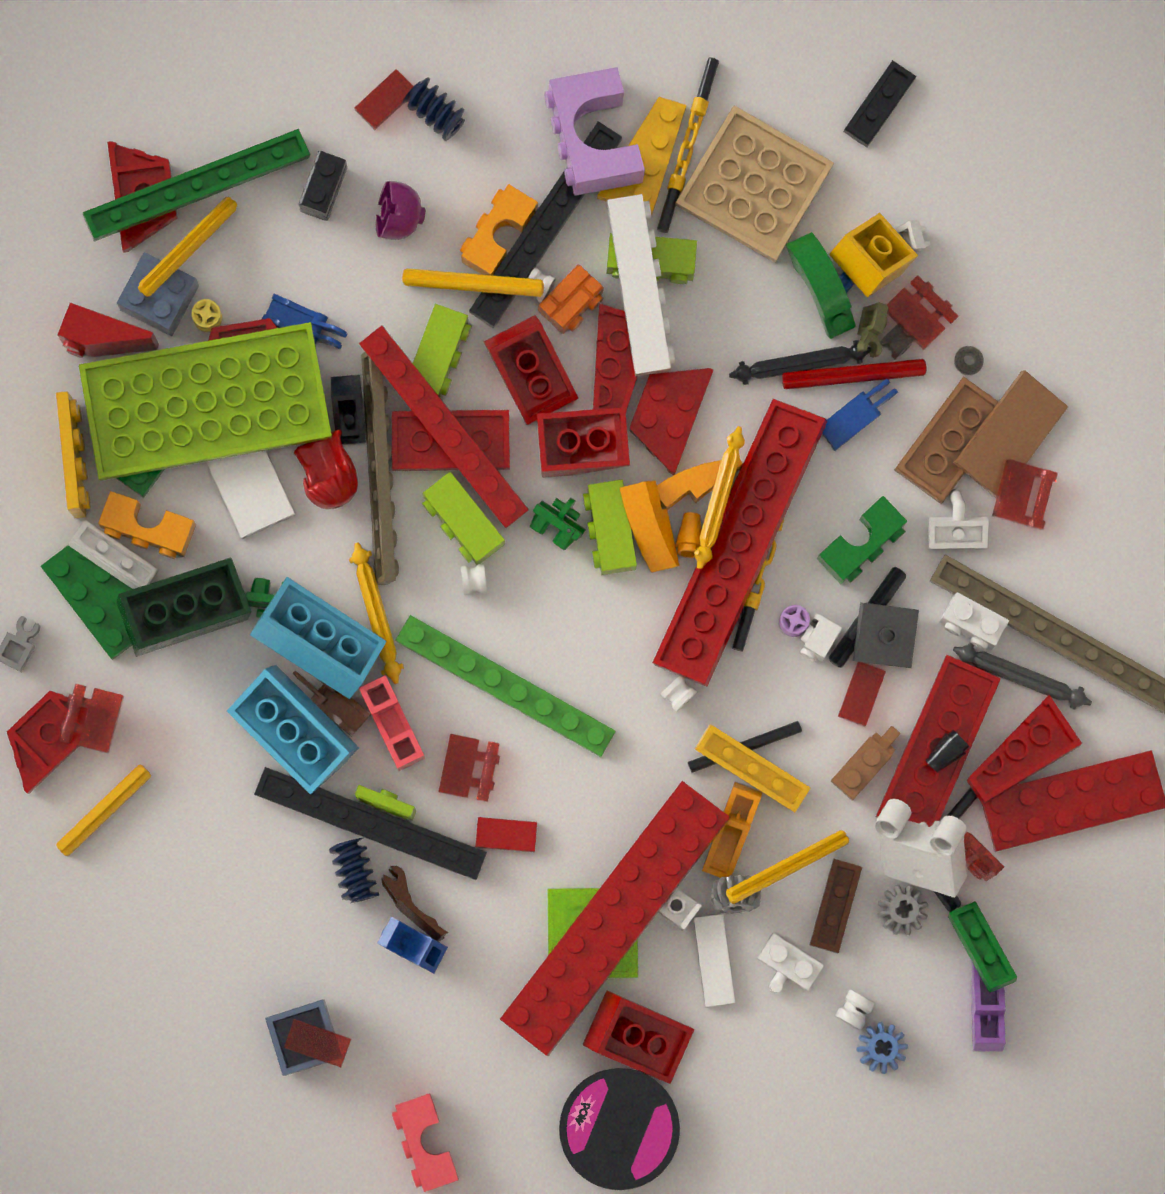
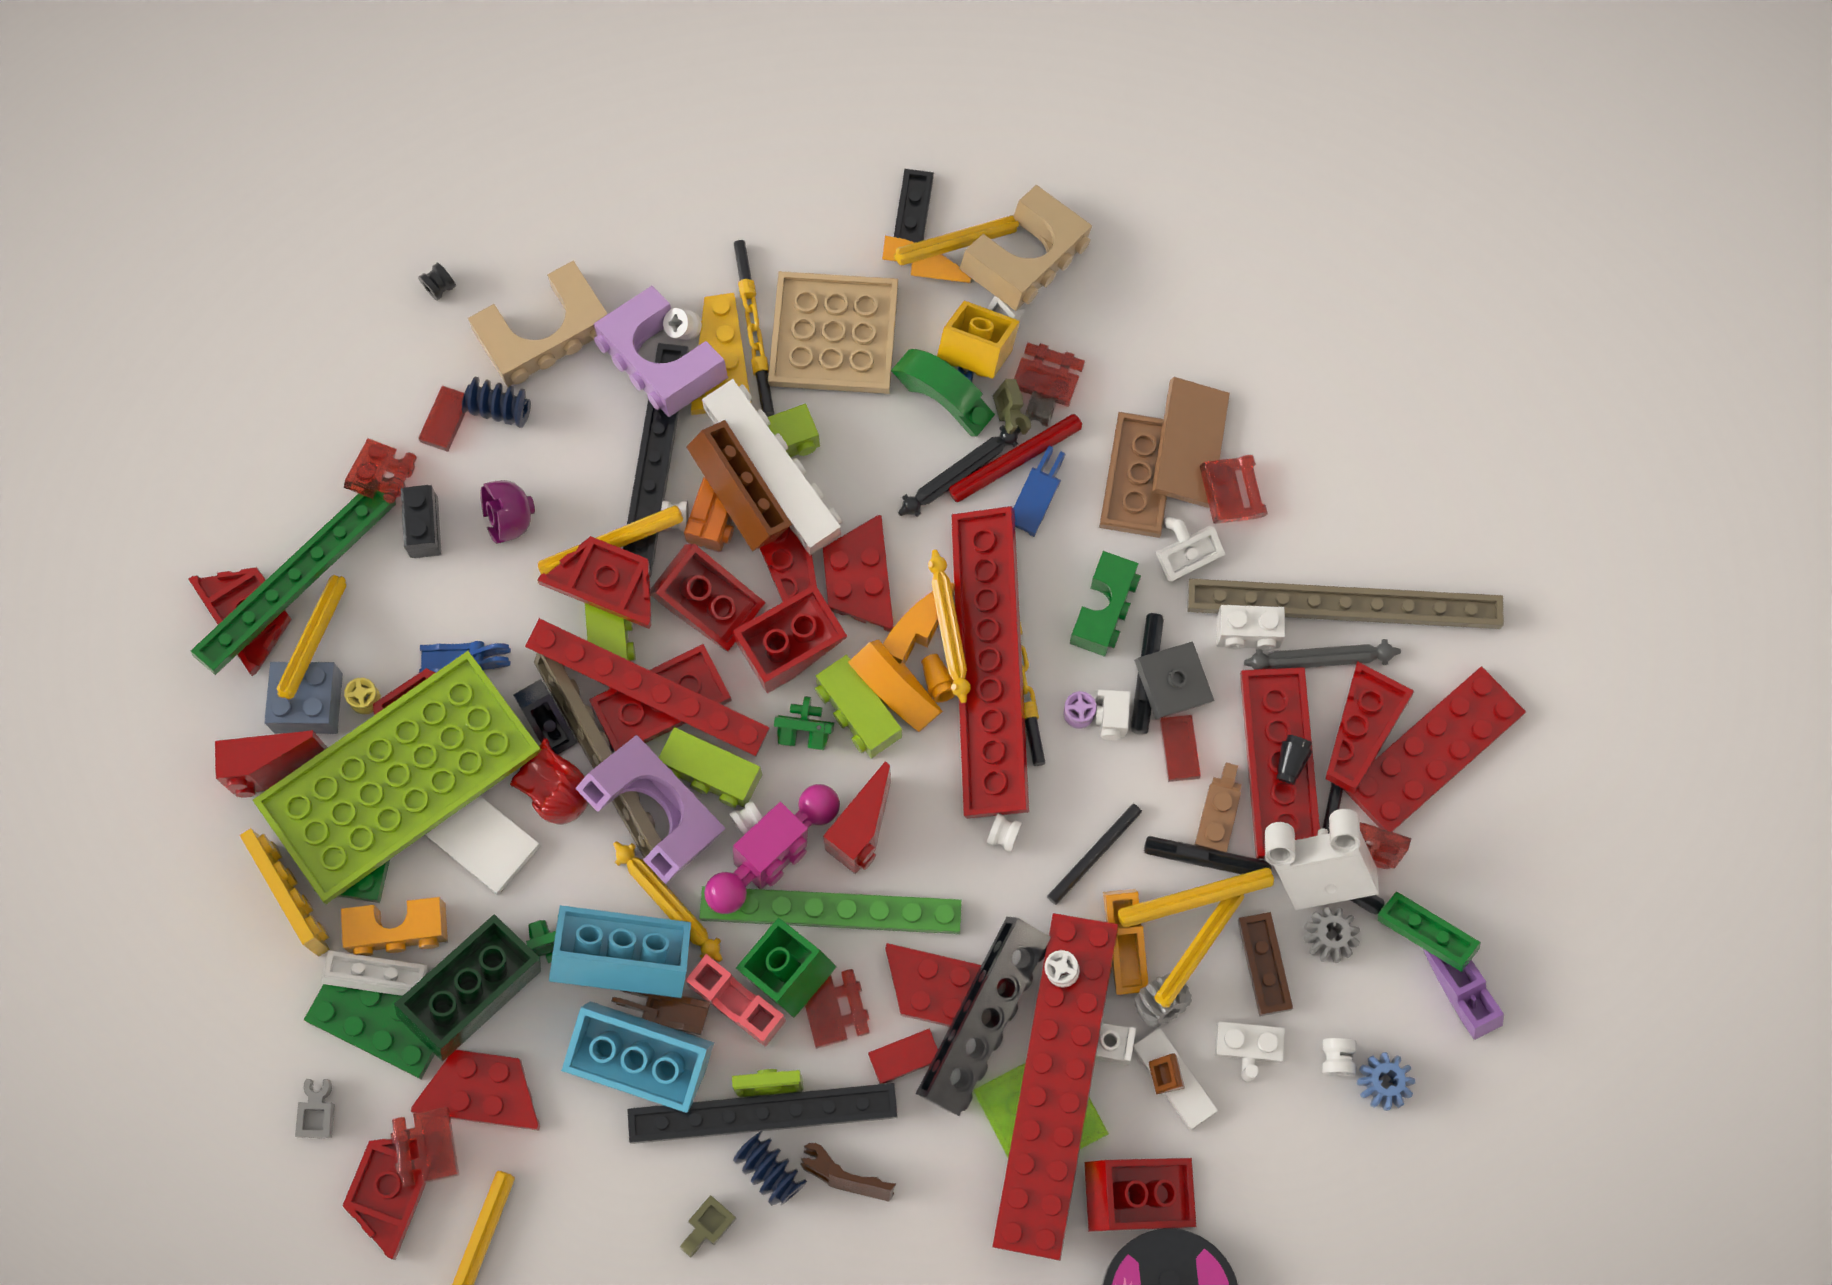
camera: 20 degrees left, 10 degrees down
blue brick [377,917,448,974] -> none
light orange arch [460,184,538,276] -> none
yellow plate [694,724,811,813] -> none
clear smoke plate [954,346,984,375] -> none
none -> clear red plate [344,438,417,503]
none -> red wing [411,1050,540,1131]
none -> tan arch [468,260,607,387]
none -> red wing [537,536,651,629]
none -> lavender arch [575,735,726,884]
none -> white wheel [663,308,702,340]
none -> olive plate [680,1195,736,1258]
none -> dark orange brick [686,420,792,552]
none -> dark pink brick [704,784,840,914]
none -> green brick [736,917,837,1018]
none -> red slope [823,761,891,874]
none -> light orange slope [882,235,972,283]
none -> red wing [885,943,1005,1027]
none -> yellow axle [894,215,1019,266]
none -> black brick [915,916,1051,1116]
none -> tan arch [959,185,1092,311]
none -> white wheel [1044,950,1080,988]
none -> yellow axle [1118,868,1274,928]
none -> black axle [1144,836,1272,875]
none -> dark orange slope [1149,1053,1185,1094]

